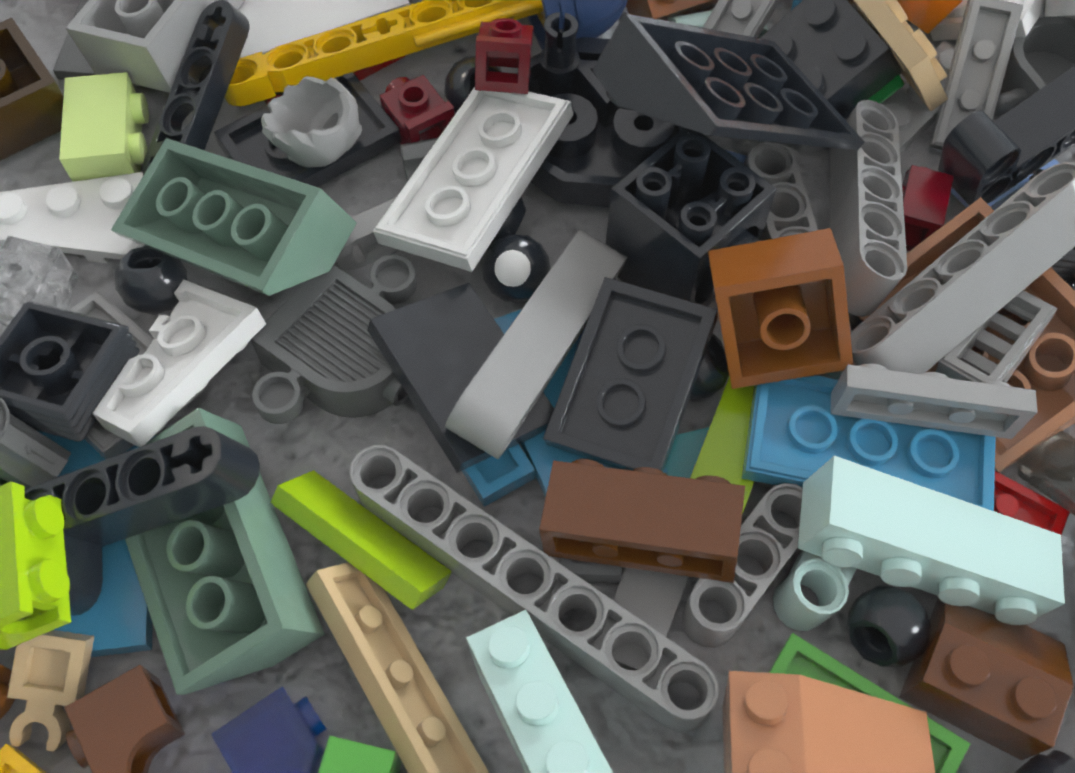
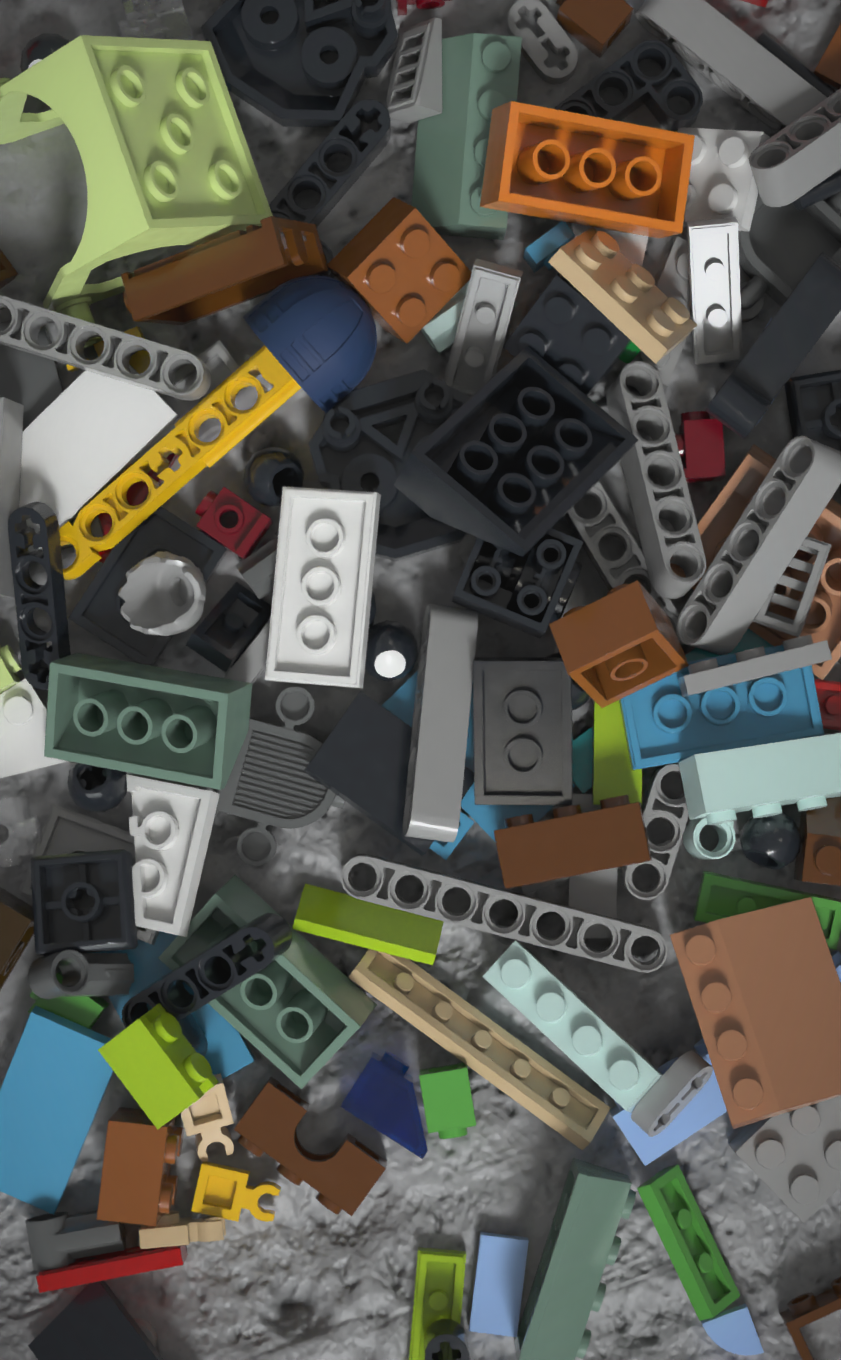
camera: 15 degrees left, 25 degrees up
dark red brick [475,18,533,94] -> none
none -> black slope [186,582,272,673]

